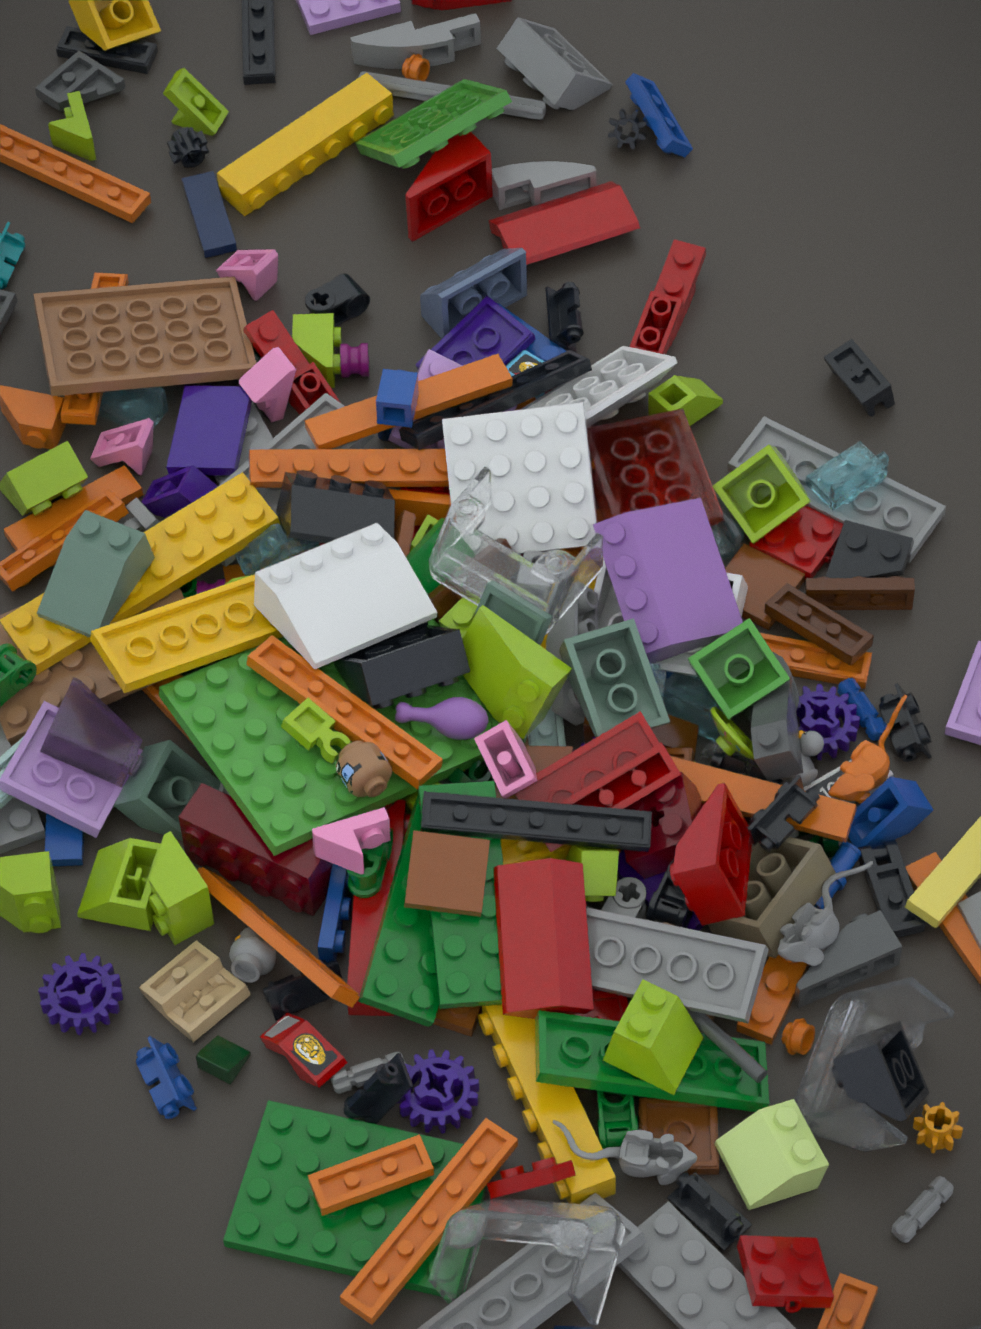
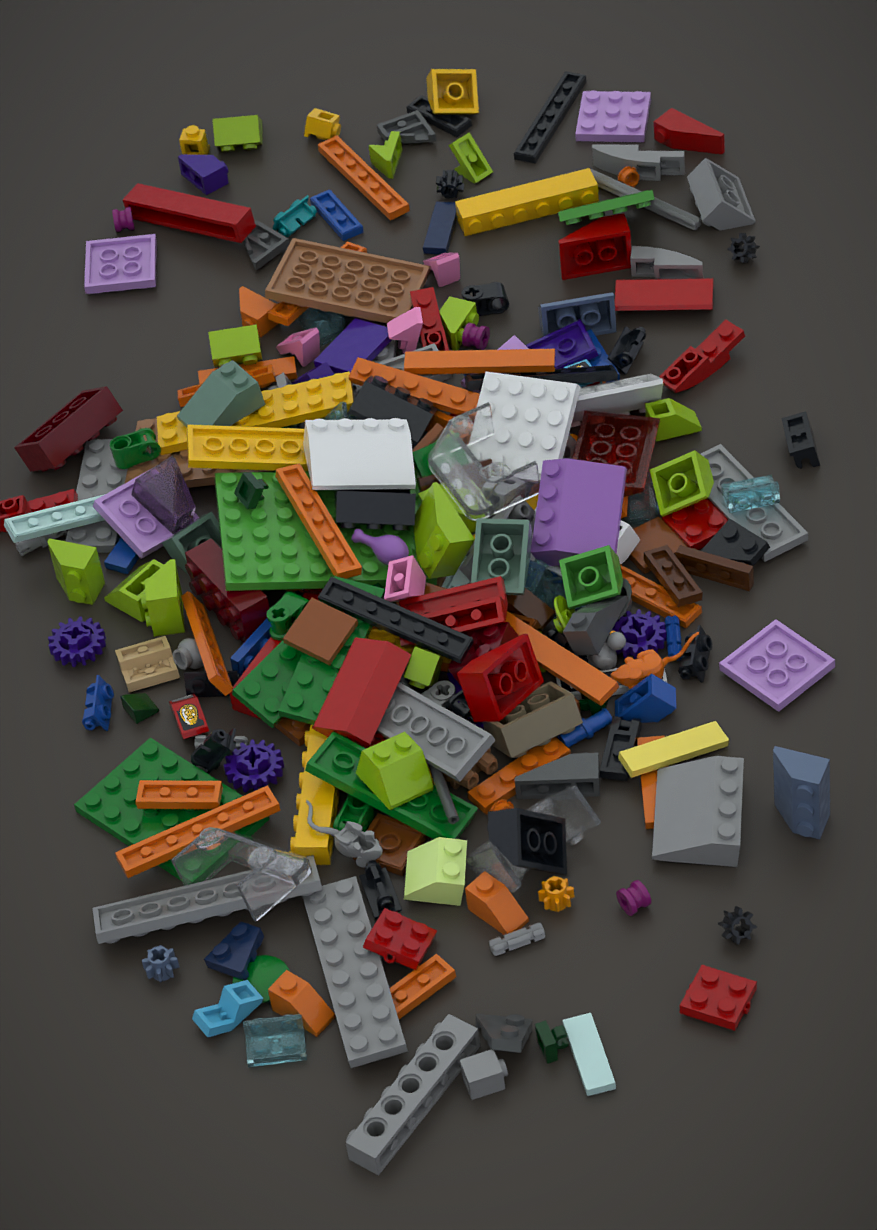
camera: 30 degrees right, 10 degrees down
lime plate [281,698,351,764] -> none
bright pink slope [312,807,390,874] -> none
medium nougat head [336,741,392,797] -> none
blue brick [376,369,419,428] -> none
sand green tile [475,580,553,646] -> none
red plate [487,1157,576,1199] -> none
blue plate [625,73,693,158] -> none
black hinge [748,775,820,852] -> none
light grey animal [778,861,873,966] -> none
none -> dark green tile [234,472,269,509]
none -> blue tile [310,190,364,241]
none -> orange slope [465,871,529,935]

